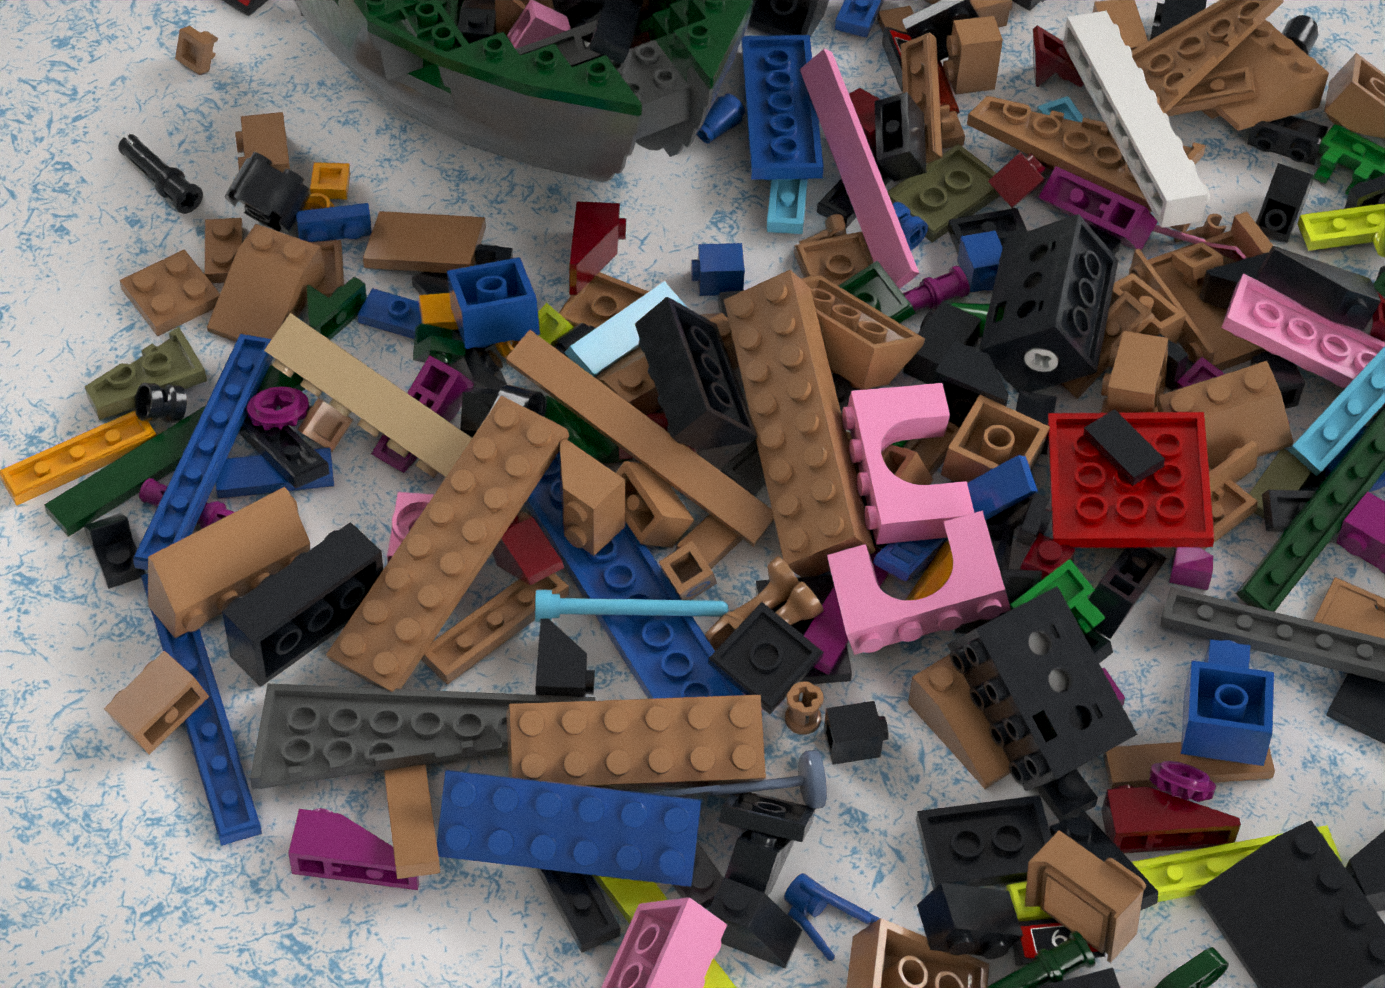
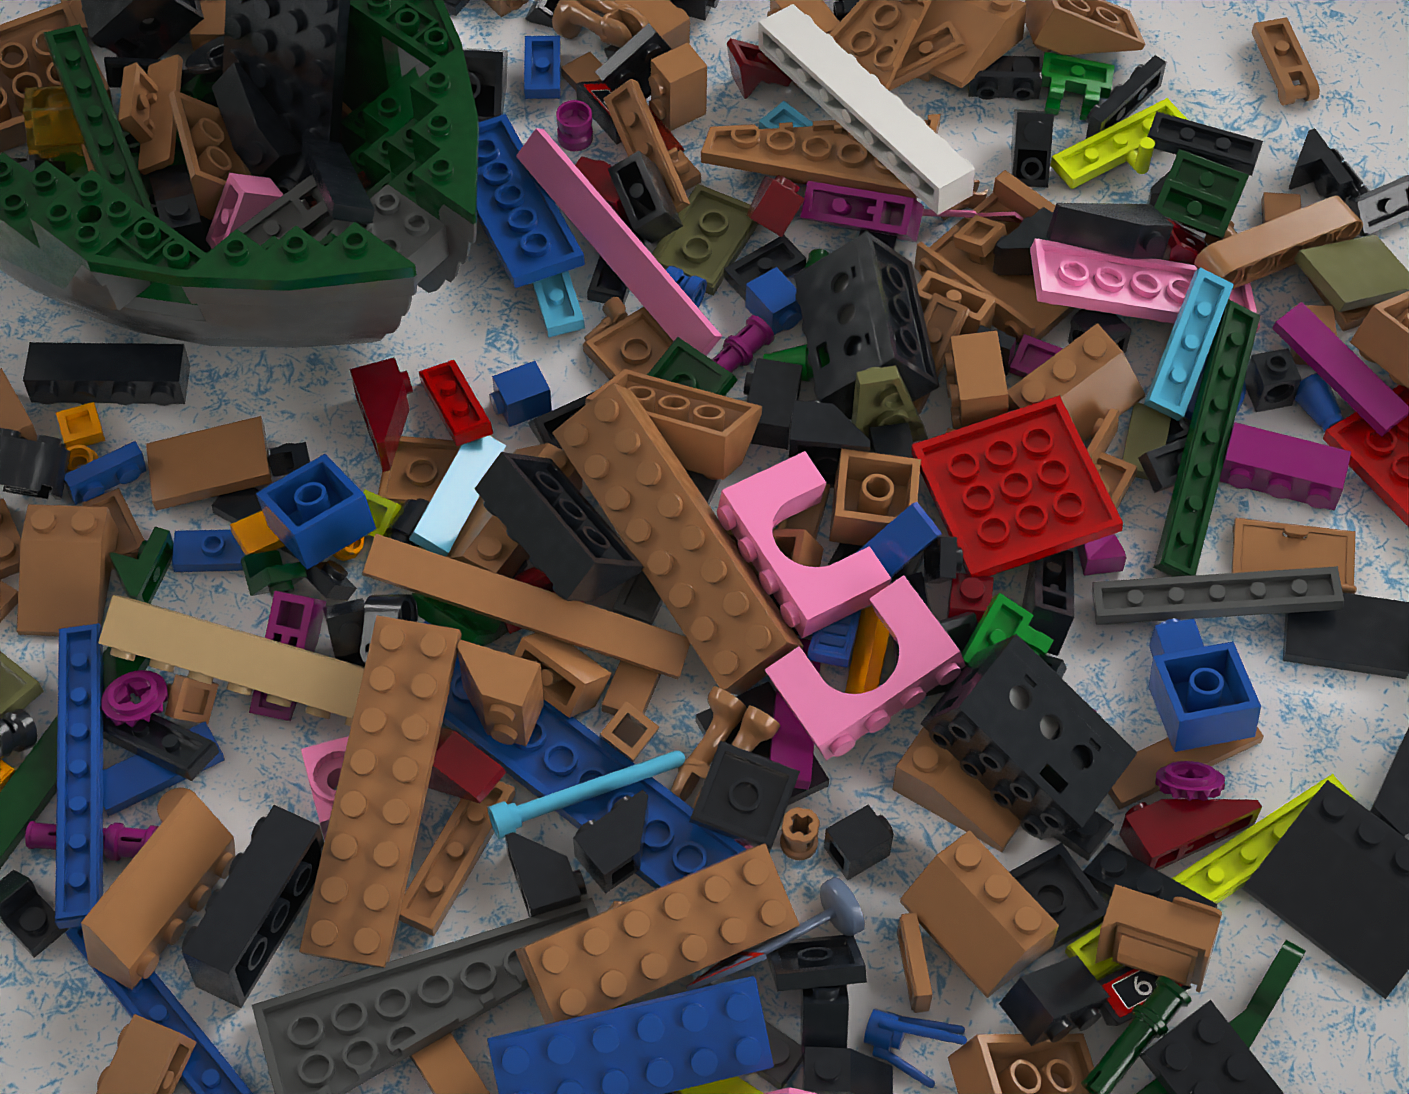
camera: 20 degrees left, 5 degrees up
black tile [1084,409,1165,485] -> none
none -> black brick [23,342,190,406]
none -> red tile [419,360,494,446]
none -> magenta wheel [556,100,593,152]
none -> black slope [573,790,649,894]
none -> olive wing [851,365,928,442]
none -> medium nougat tile [897,912,933,1013]
none -> medium nougat slope [900,830,1059,998]

